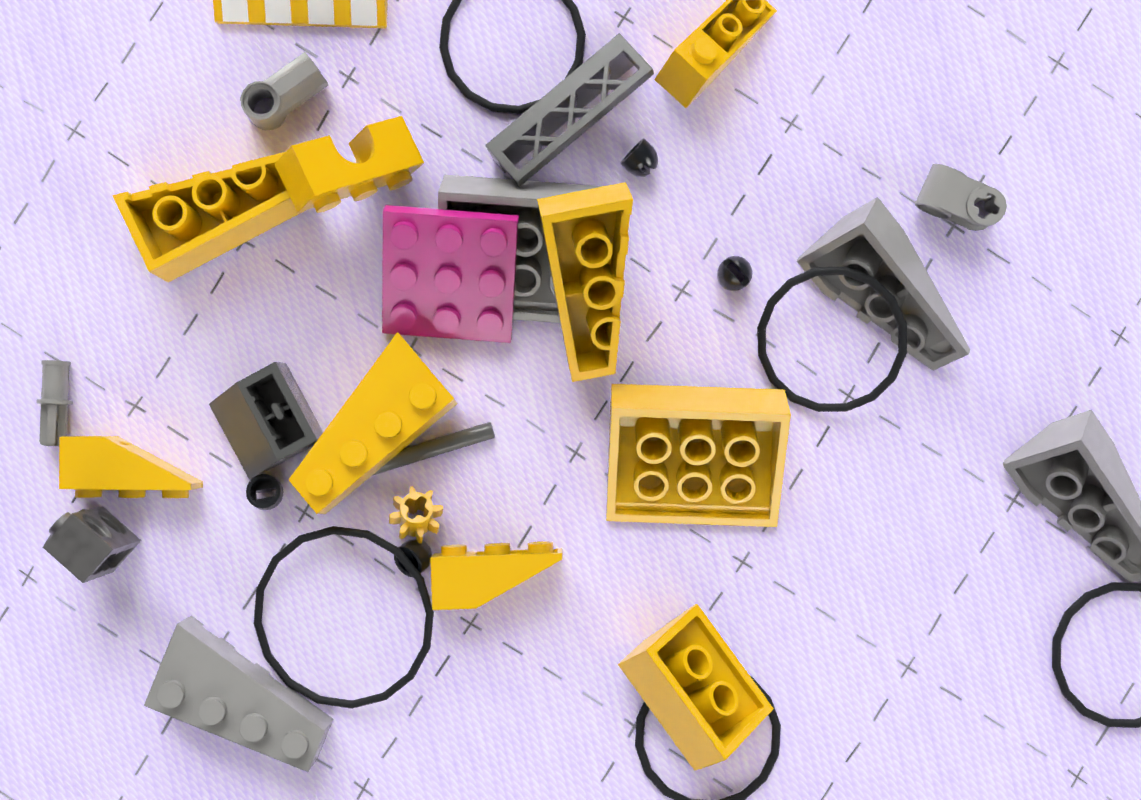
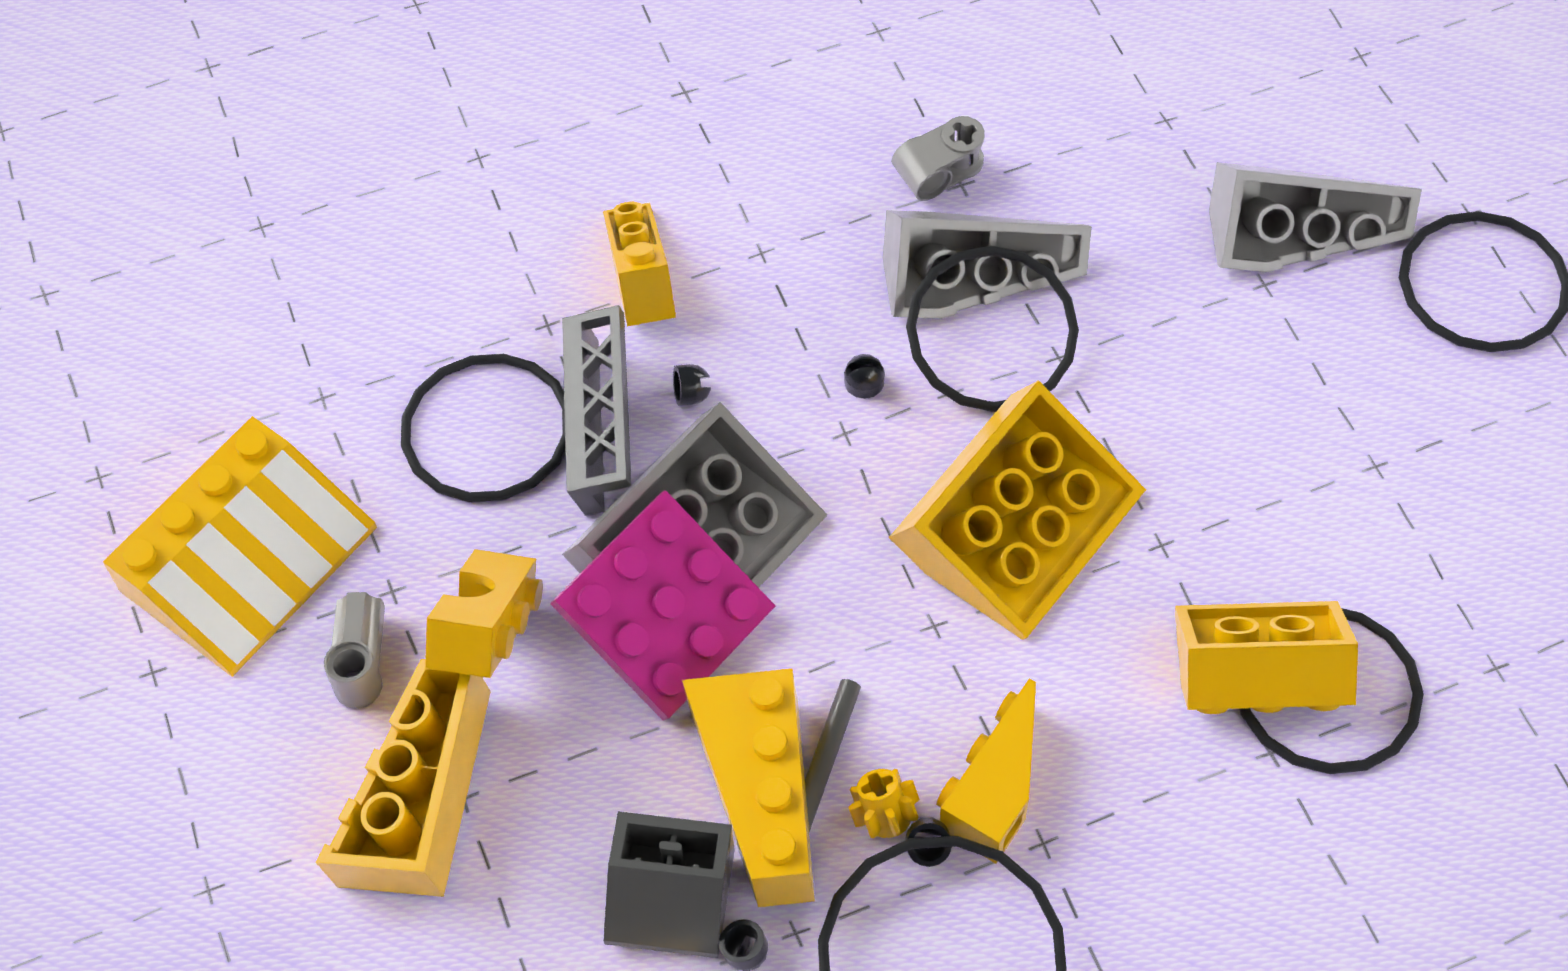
camera: 45 degrees left, 30 degrees down
yellow wedge [537,182,633,382] -> none

